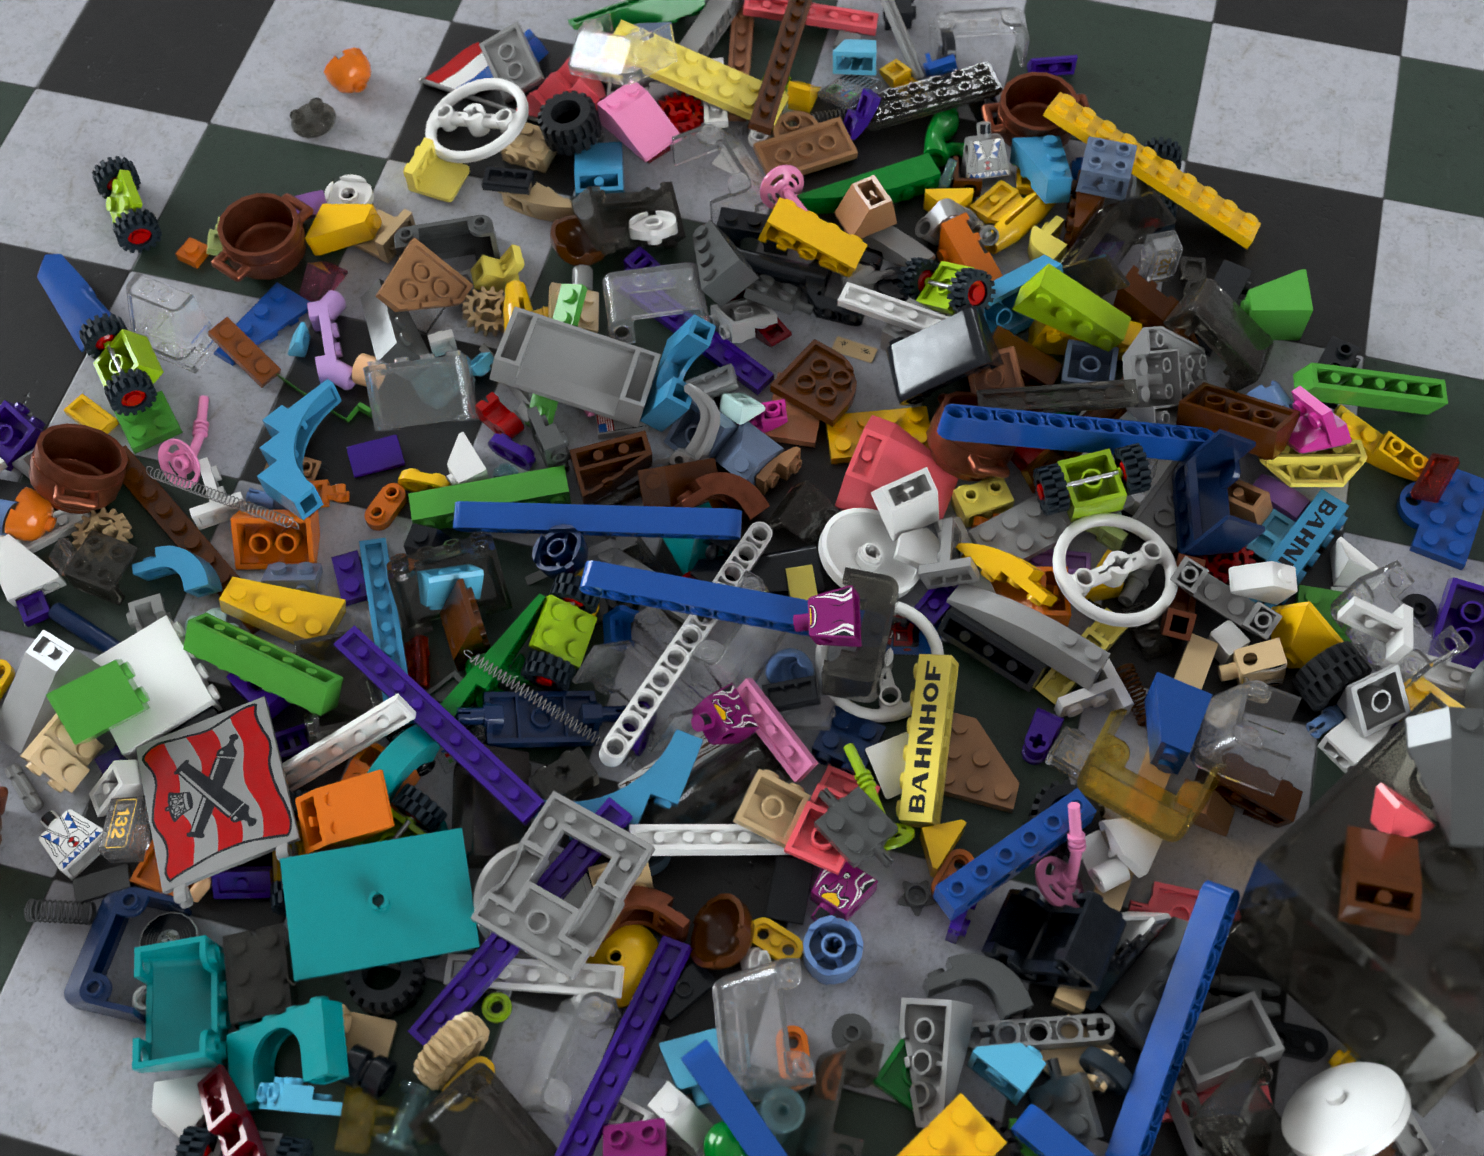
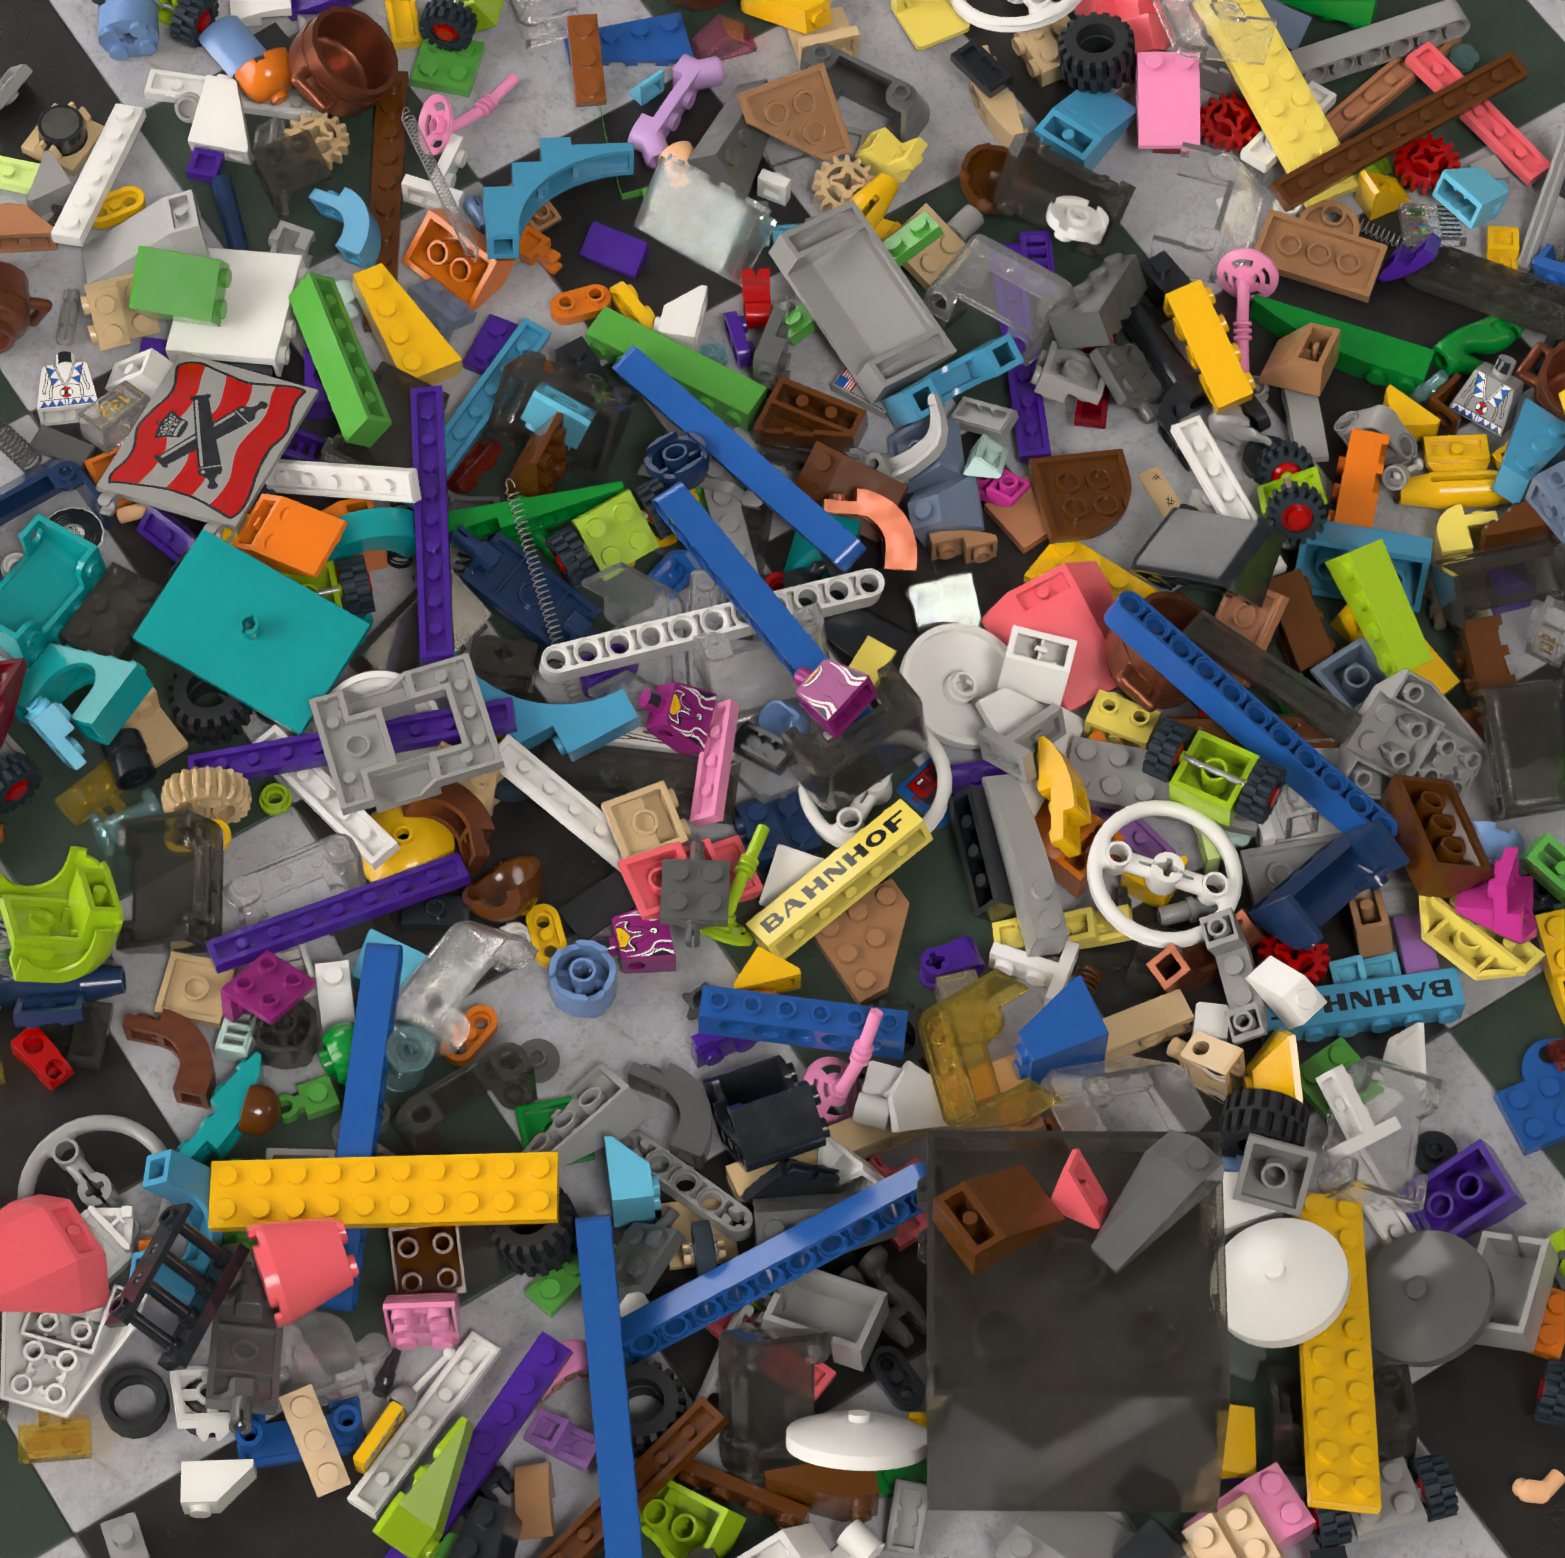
camera: 40 degrees right, 0 degrees up
none -> red gear [1393,133,1461,196]

